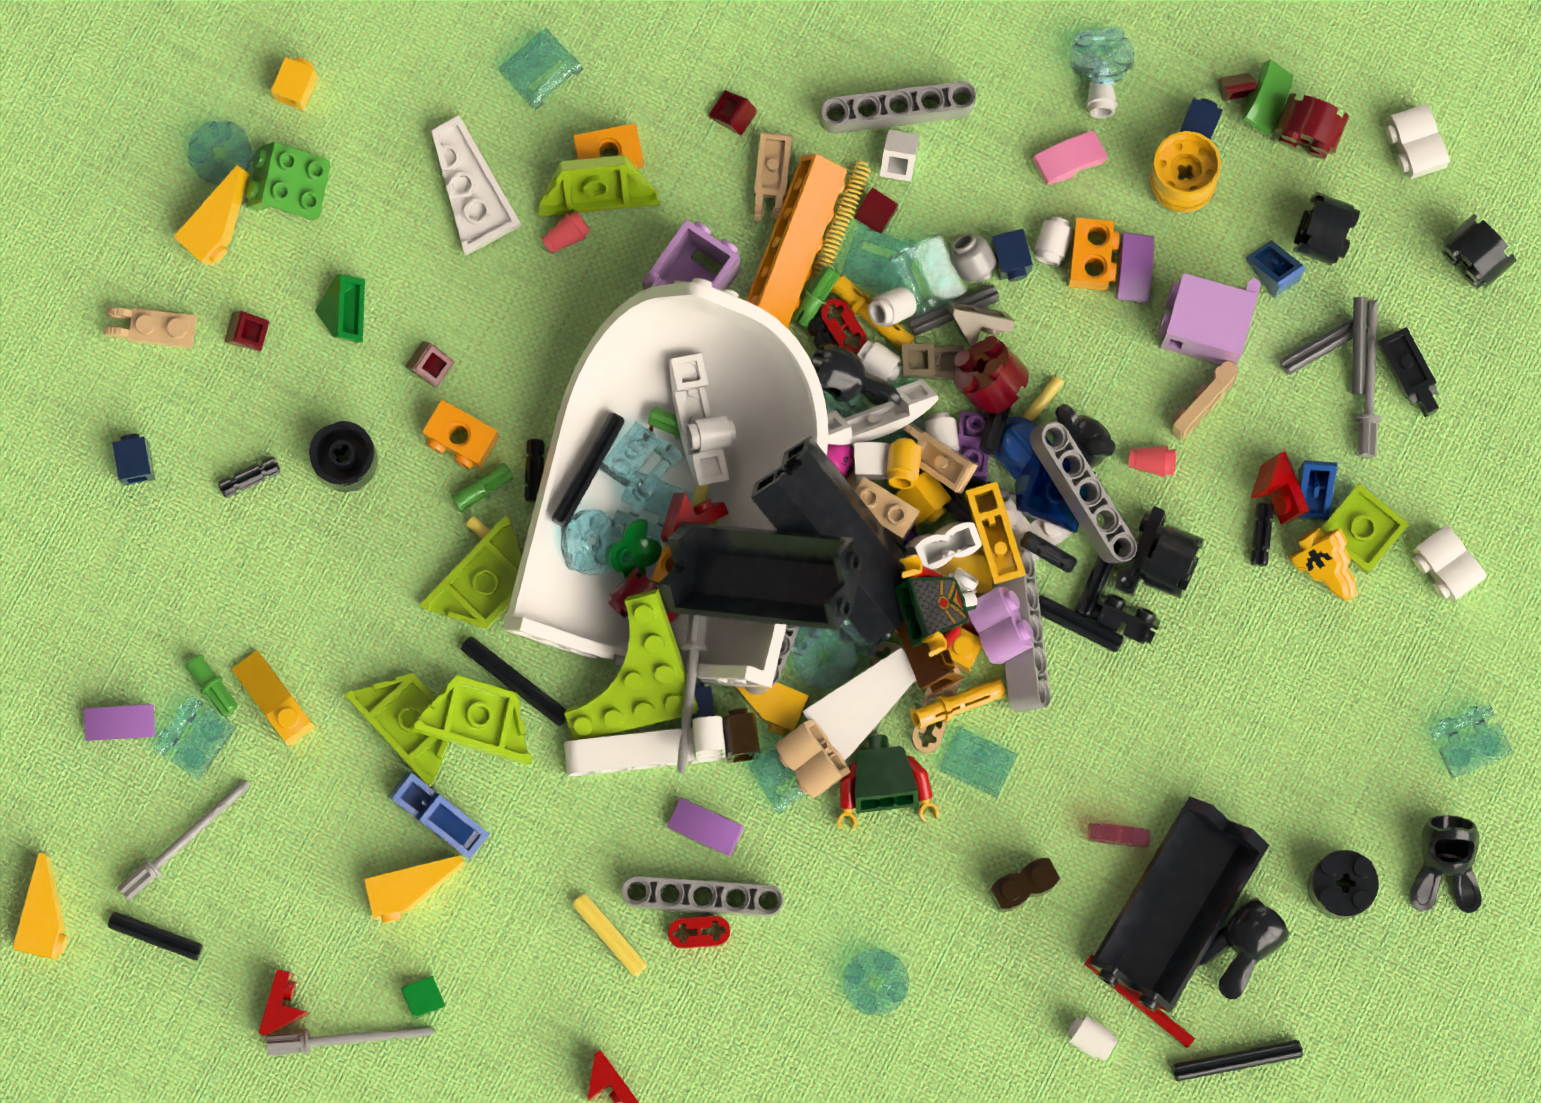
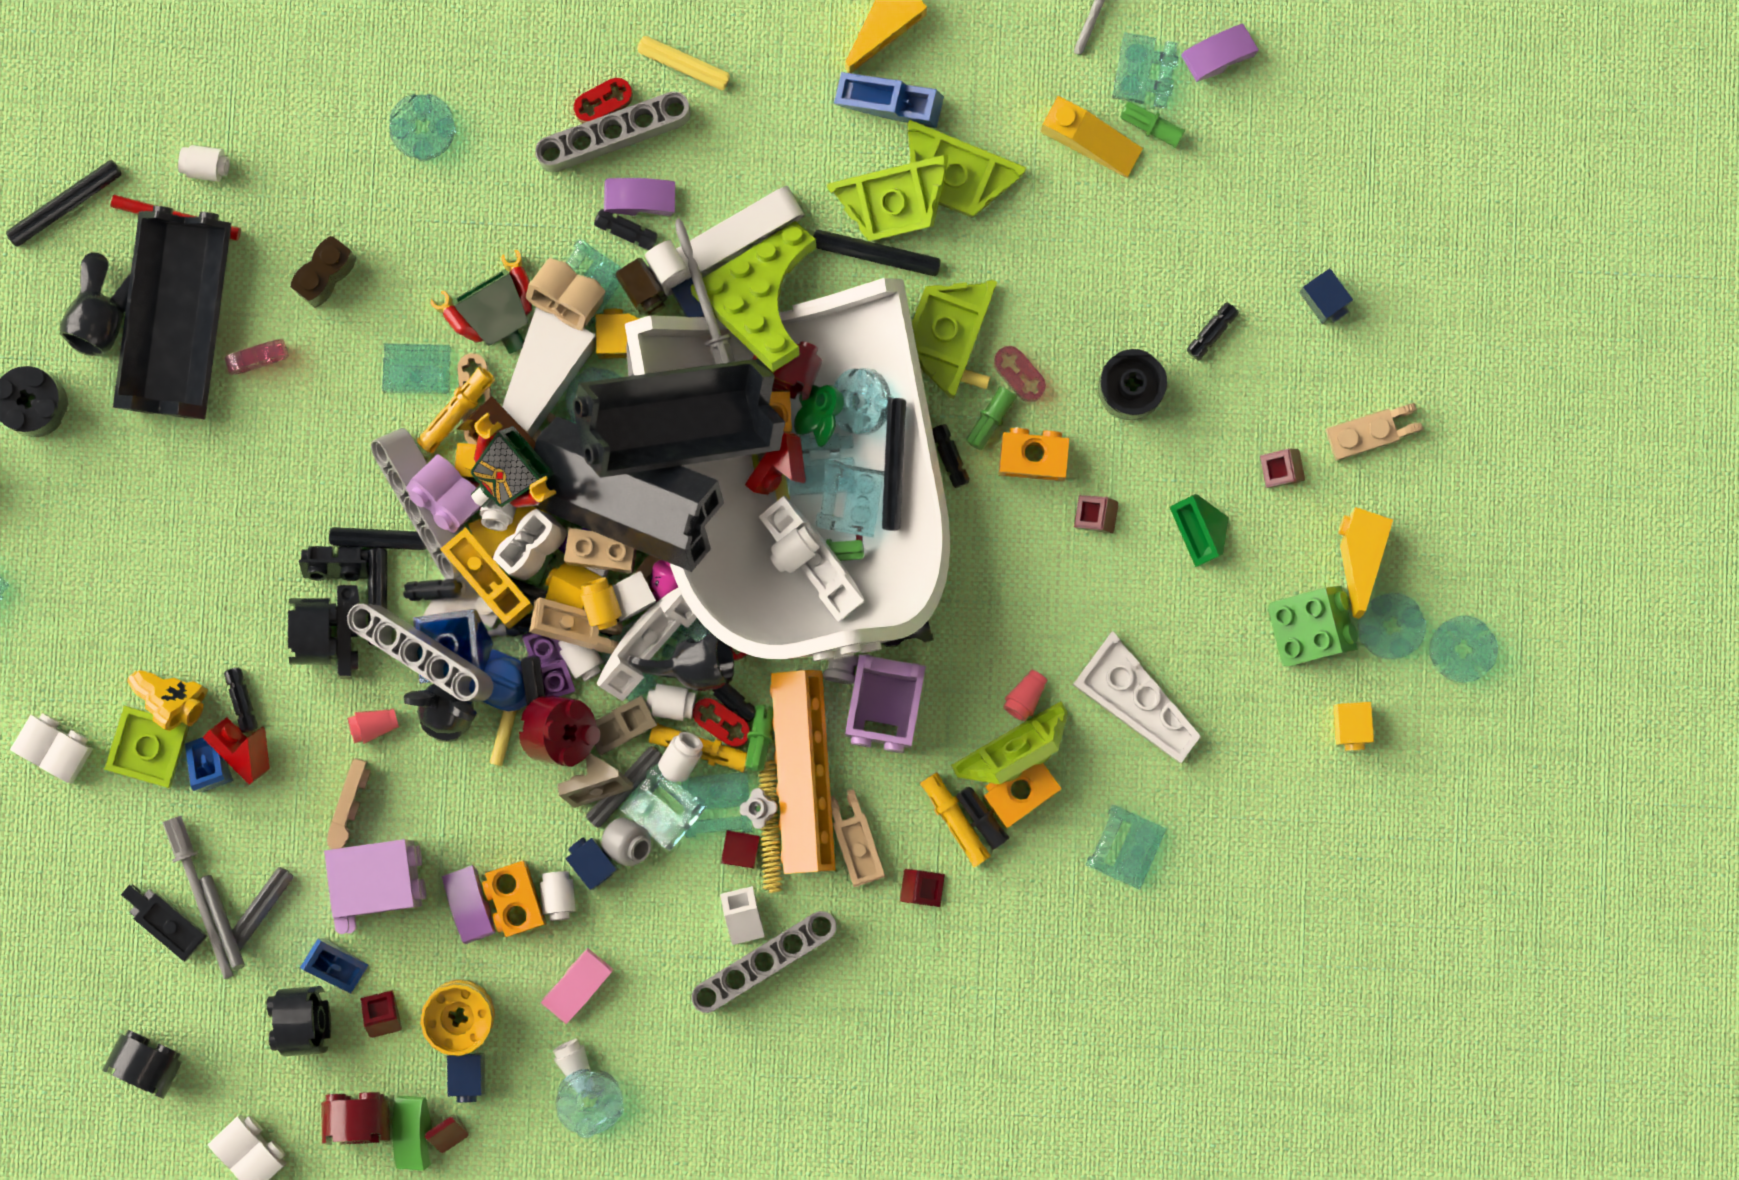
camera: 155 degrees right, 5 degrees up
none -> dark red slope [360,990,402,1038]
none -> black axle [594,209,658,250]
none -> plate [740,788,778,829]
none -> yellow pin [919,772,991,868]
none -> black axle [957,787,1010,850]
none -> clear pink beam [994,346,1046,402]
none -> clear light blue plate [1429,616,1498,683]

